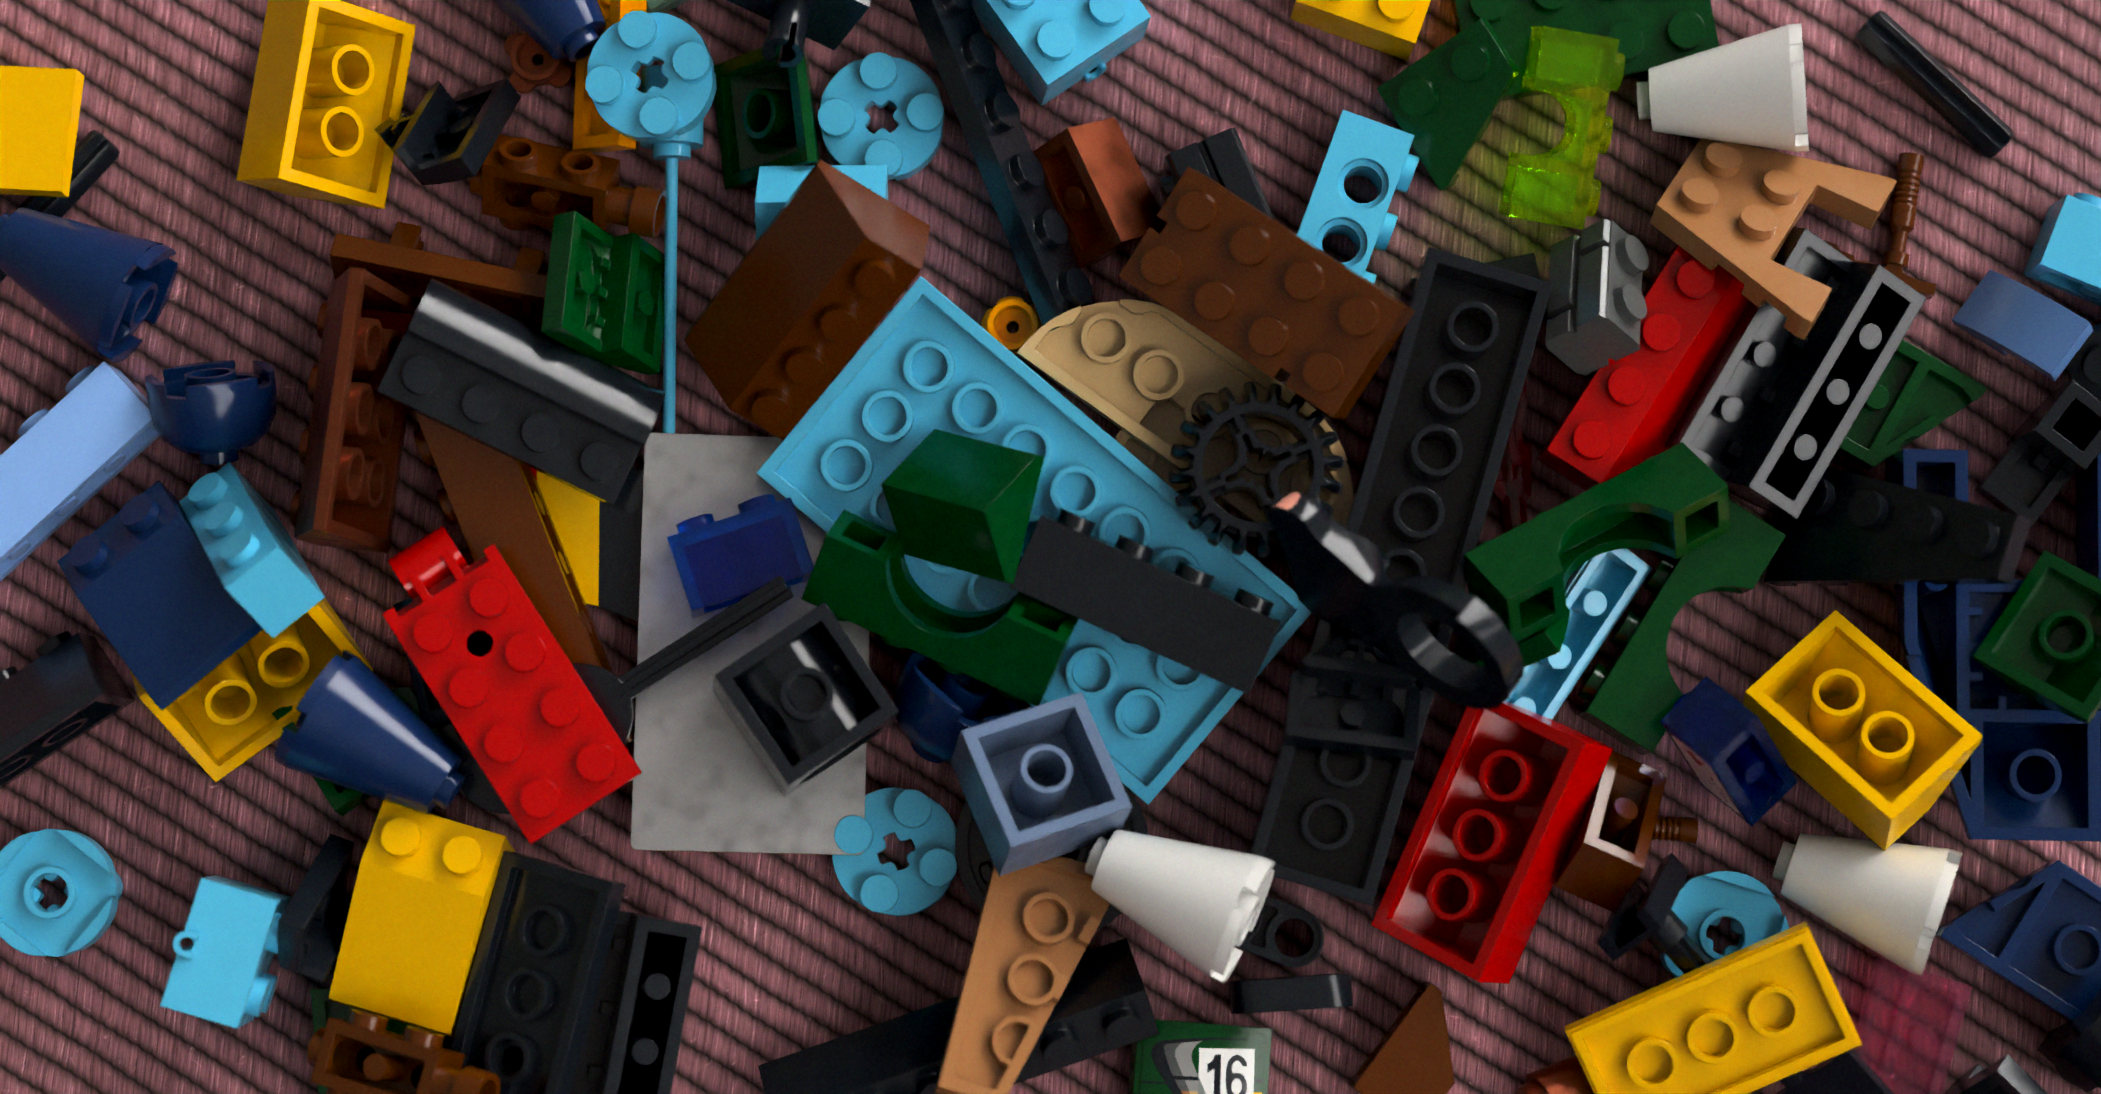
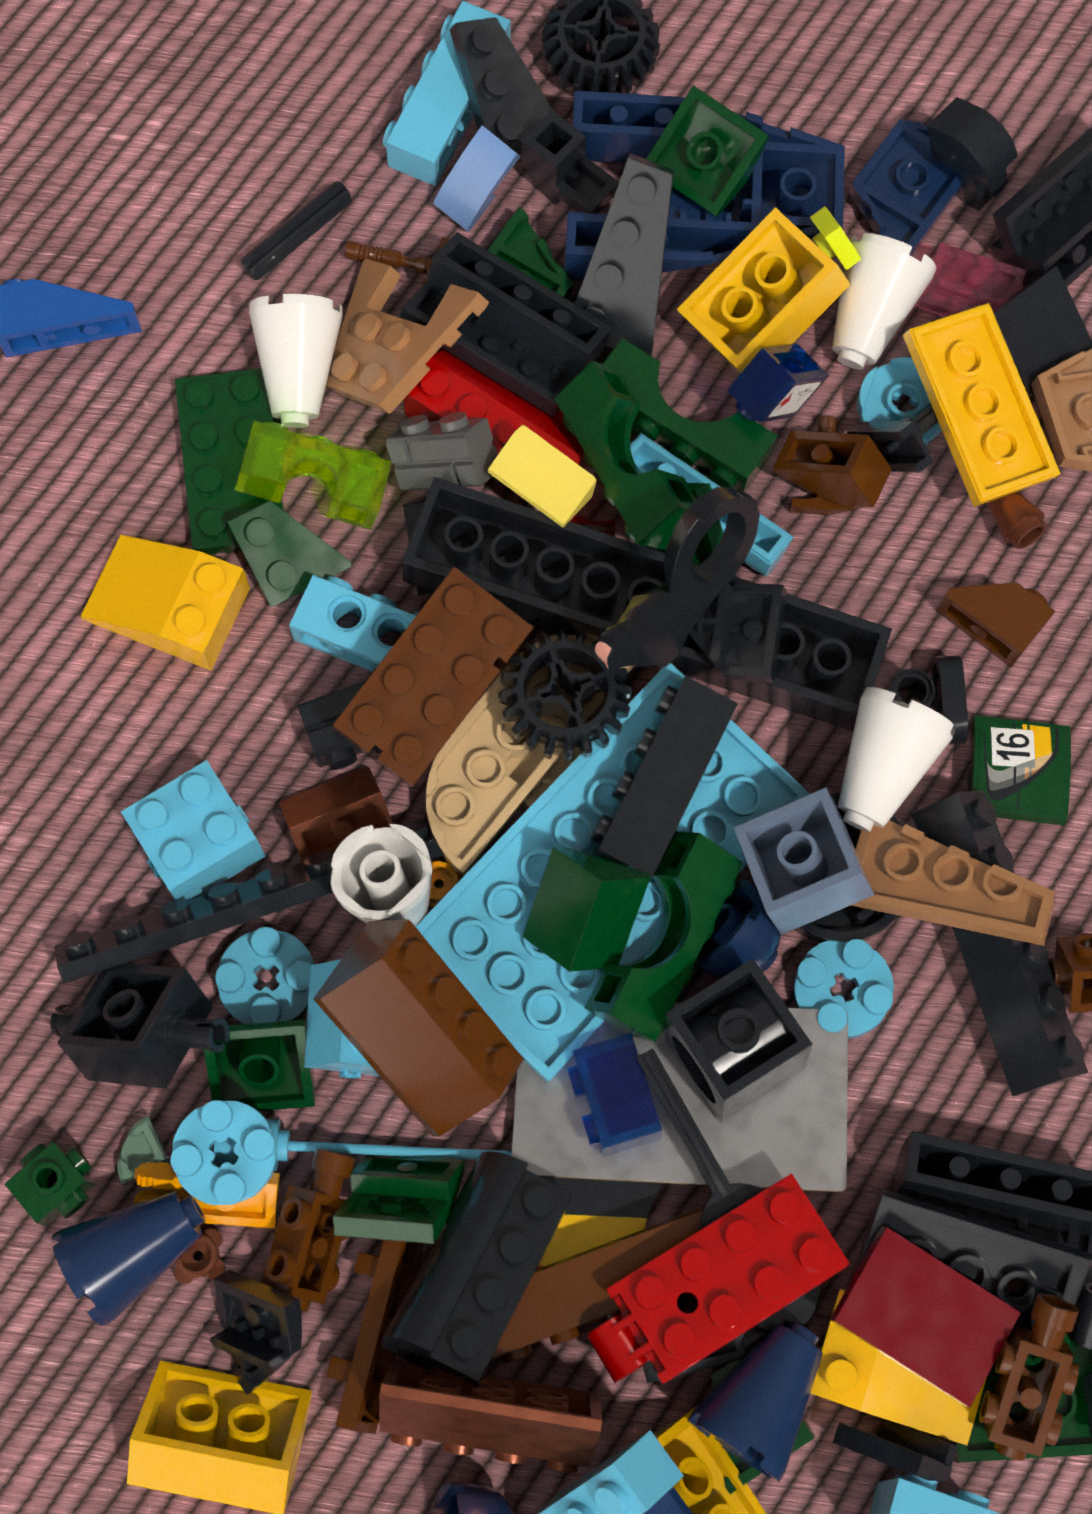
camera: 90 degrees left, 10 degrees down
red slope [1371,701,1613,984] -> none
none -> white cone [330,824,433,927]
none -> light yellow slope [488,425,597,528]
none -> neon yellow plate [810,206,861,270]
none -> dark red tile [830,1226,1021,1407]

